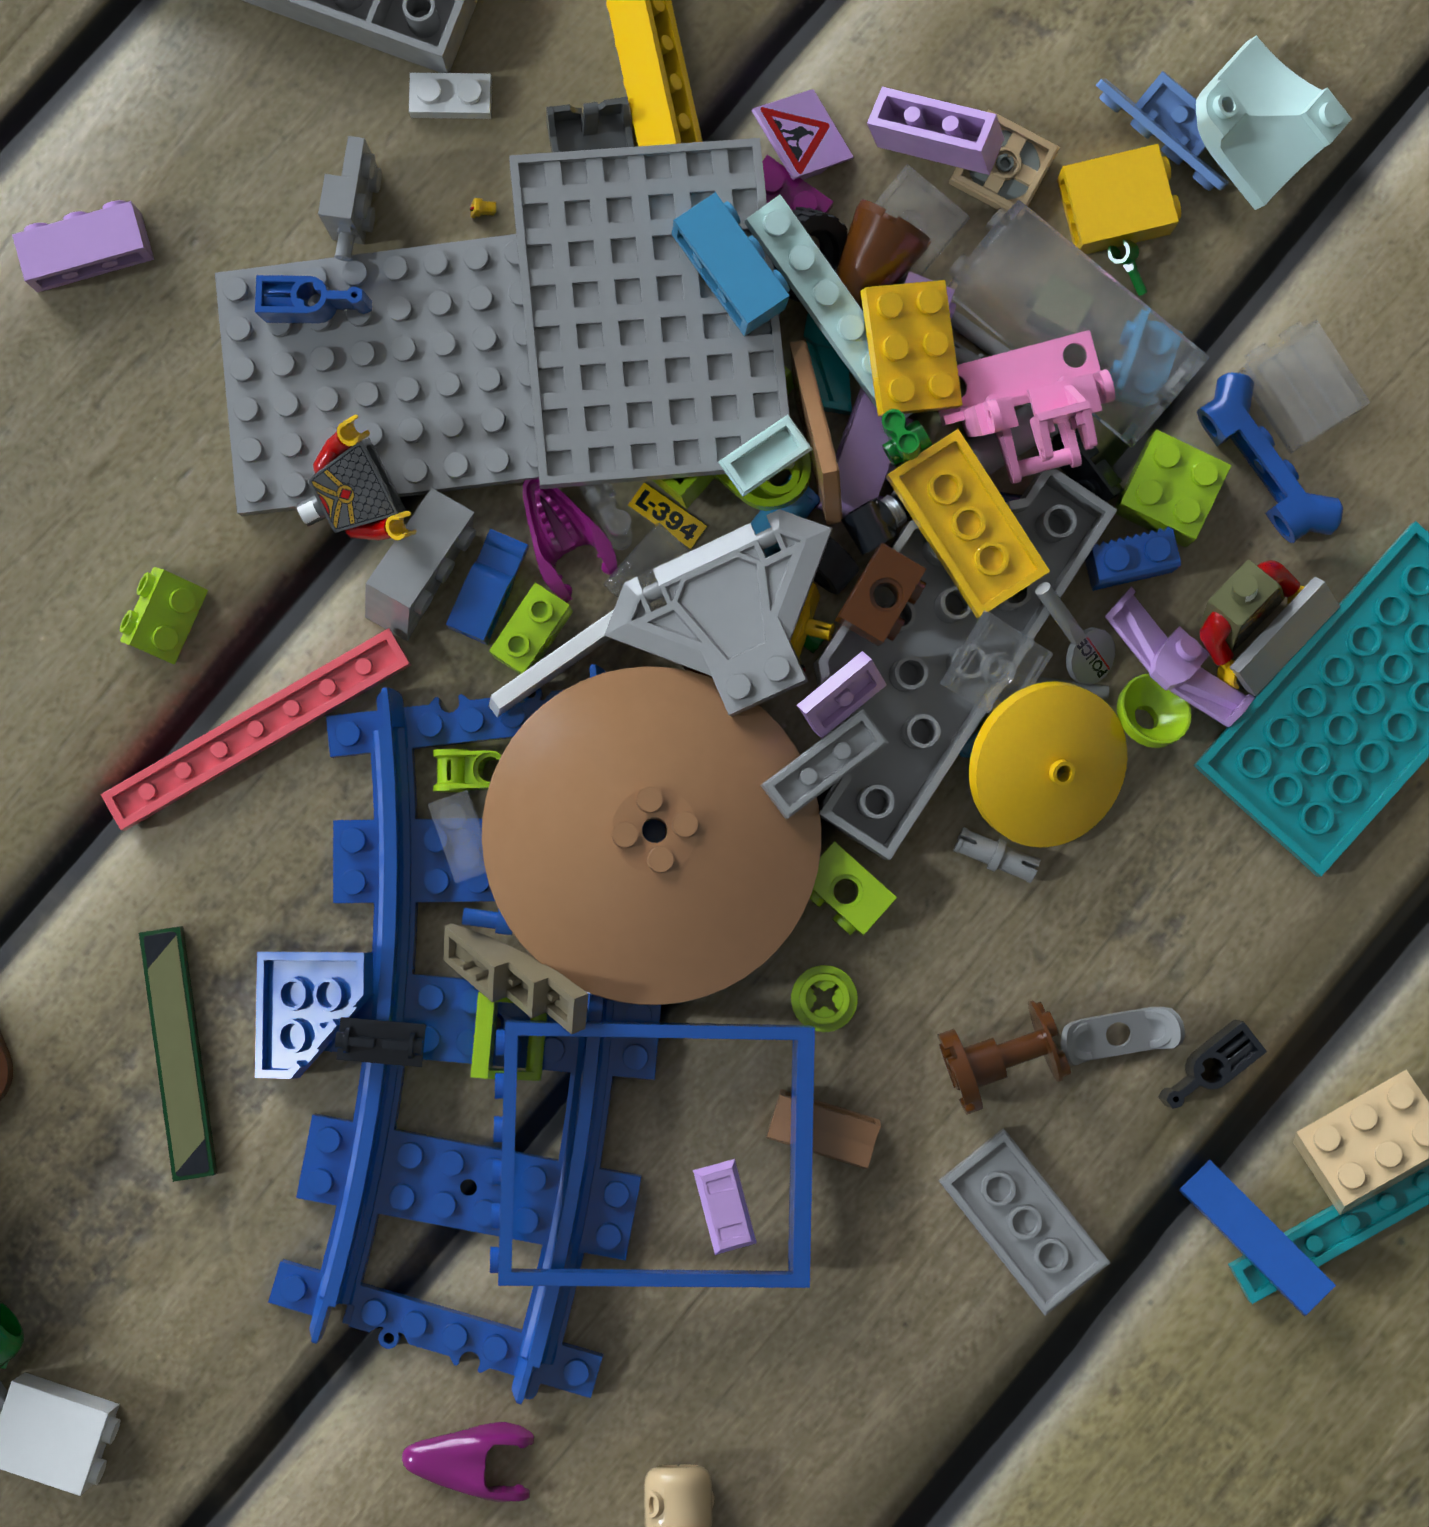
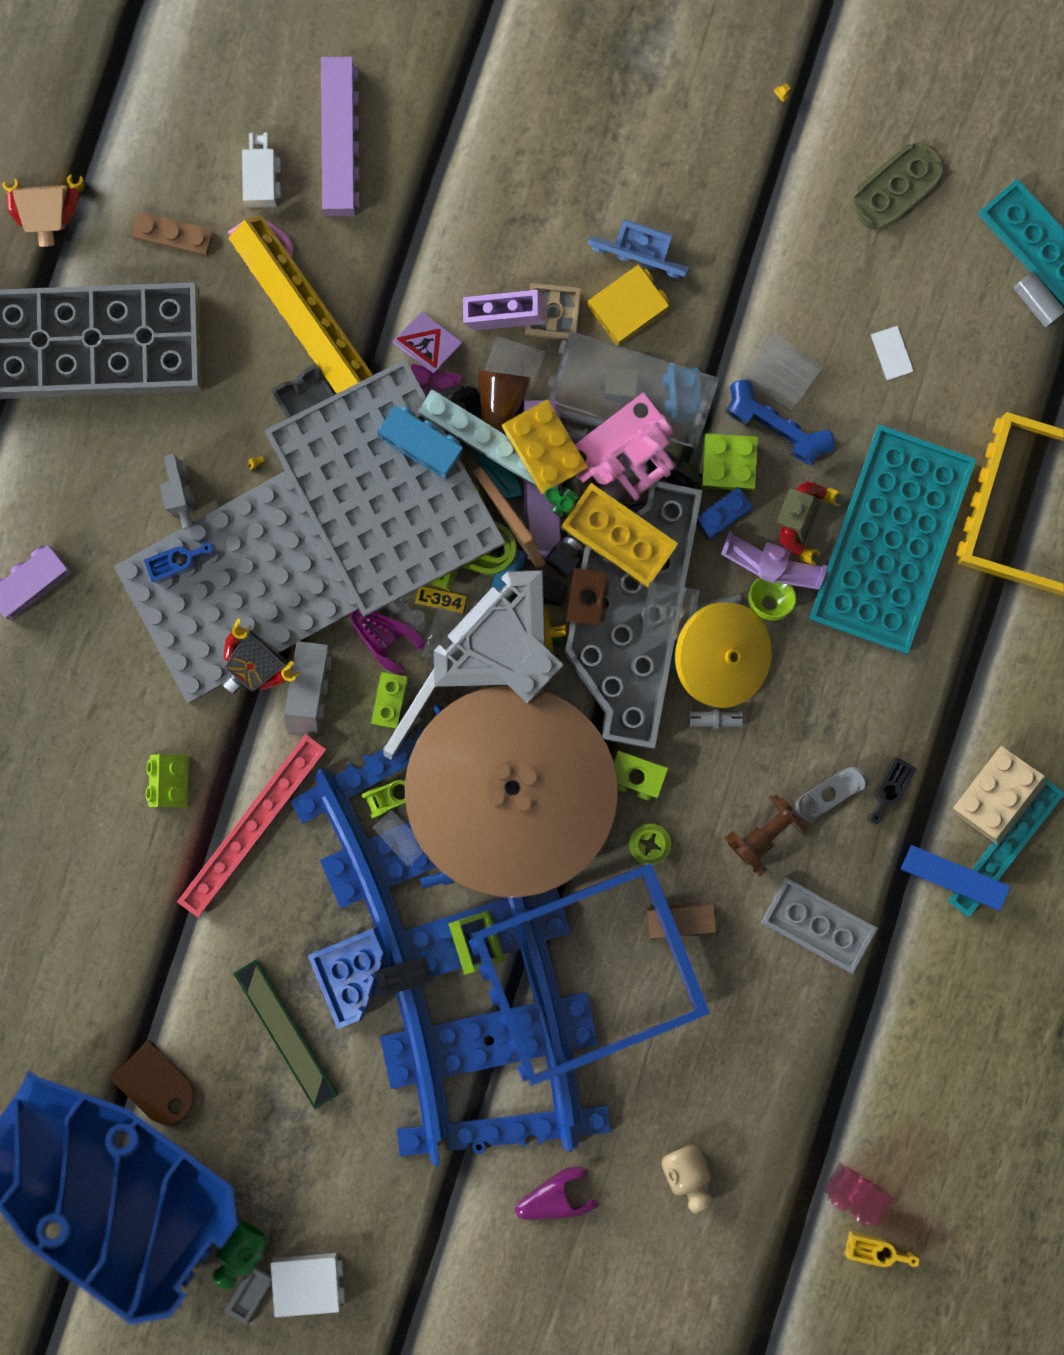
camera: 25 degrees left, 0 degrees up
white plate [409,73,492,119] -> none
dark tan slope [443,923,588,1034] -> none
blue piece [446,529,529,645] -> none
lavender tile [693,1159,757,1255] -> none
light aqua tile [718,415,812,497] -> none
light grey tile [760,709,889,819] -> none
lavender plate [797,651,887,739] -> none
light grey piece [1035,582,1115,685] -> none
green hand [1107,239,1148,297] -> none
light aqua slope [1196,35,1352,210] -> none
light grey tile [1230,577,1340,696] -> none

